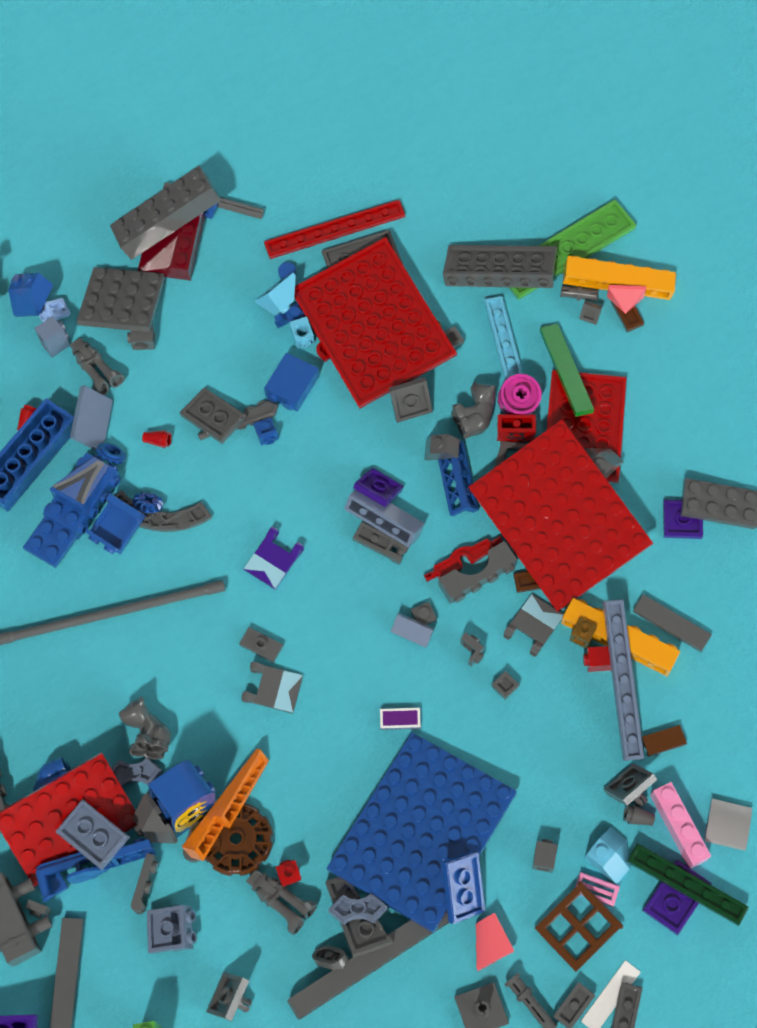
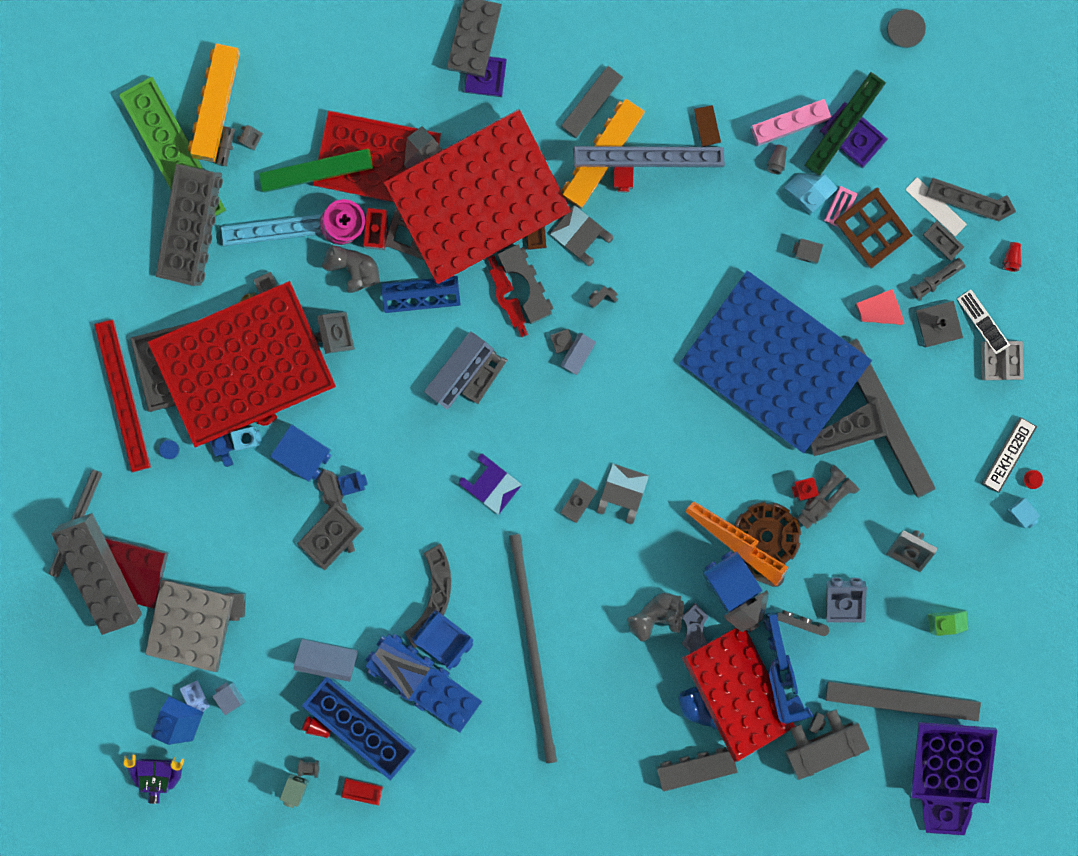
camera: 85 degrees left, 20 degrees up
sand blue tile [55,799,130,870] -> none
dark grey piece [70,338,125,395] -> none
blue gear [96,443,126,465] -> none
blue gear [132,492,163,513] -> none
red cone [142,430,172,448] -> none
medium azure slope [255,273,296,315] -> none
dark grey plate [312,945,348,970] -> none
sand blue tile [328,894,388,925] -> none
dark purple tile [353,468,404,507] -> none
dark purple tile [380,708,421,730] -> none
dark grey slope [424,434,460,460] -> none
tile [442,850,485,924] -> none
dark grey plate [491,671,520,700] -> none
pearl gold bracket [569,618,597,649] -> none
dark grey tile [604,763,657,807] -> none
coral slope [607,285,646,314] -> none
reddish brown tile [611,301,644,332] -> none
light grey slope [704,799,752,851] -> none

